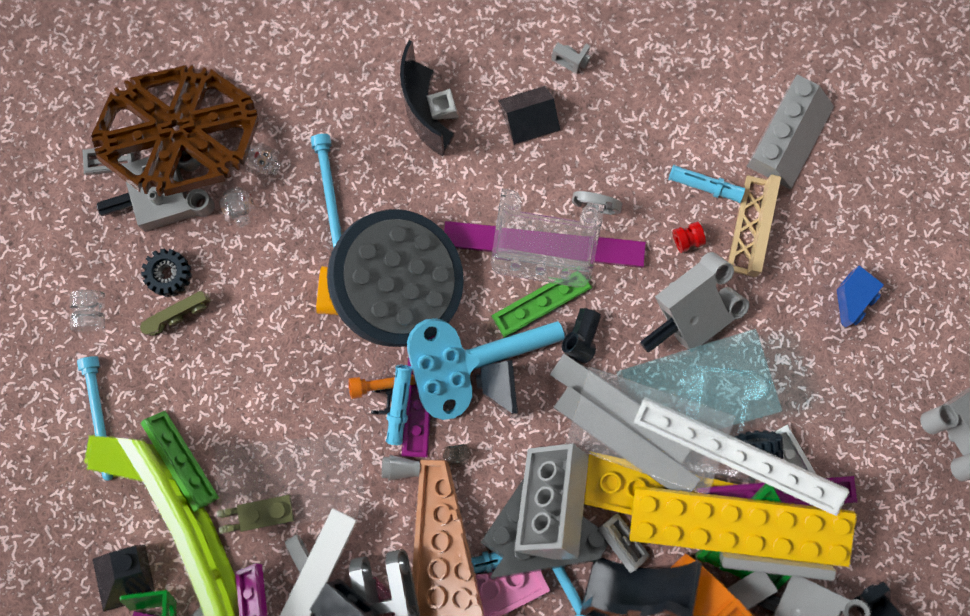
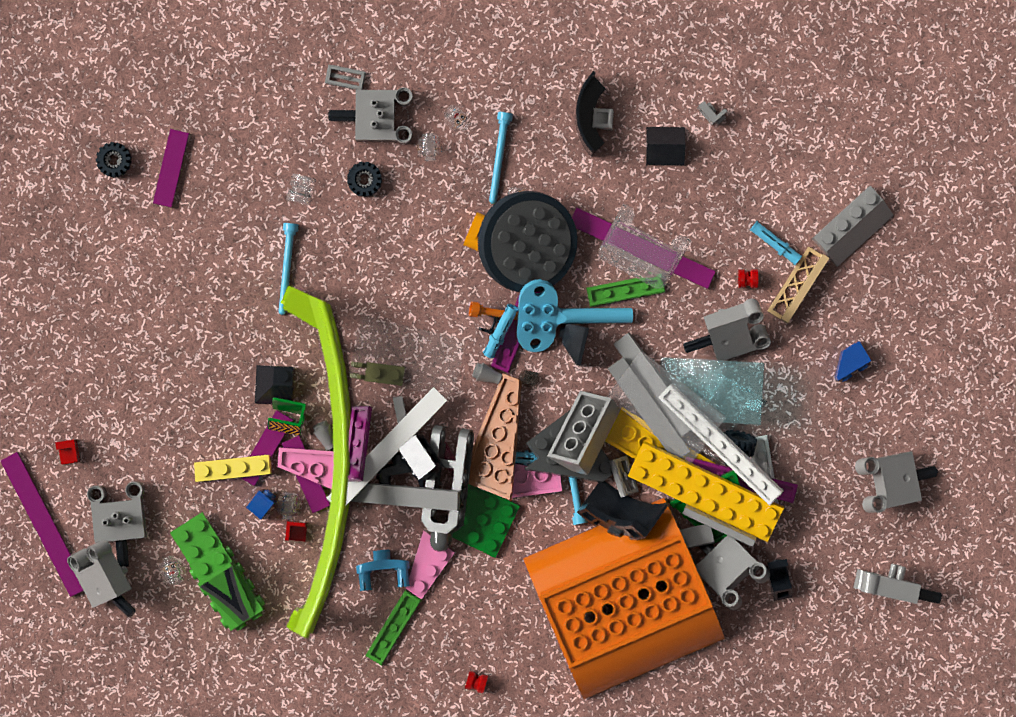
camera: 20 degrees right, 10 degrees up
reddish brown plate [91,65,259,197] -> none
olive hinge [140,291,211,336] -> none
bright green tile [140,411,219,512] -> none
black piece [562,308,601,364] -> none
light grey tile [572,191,623,215] -> none

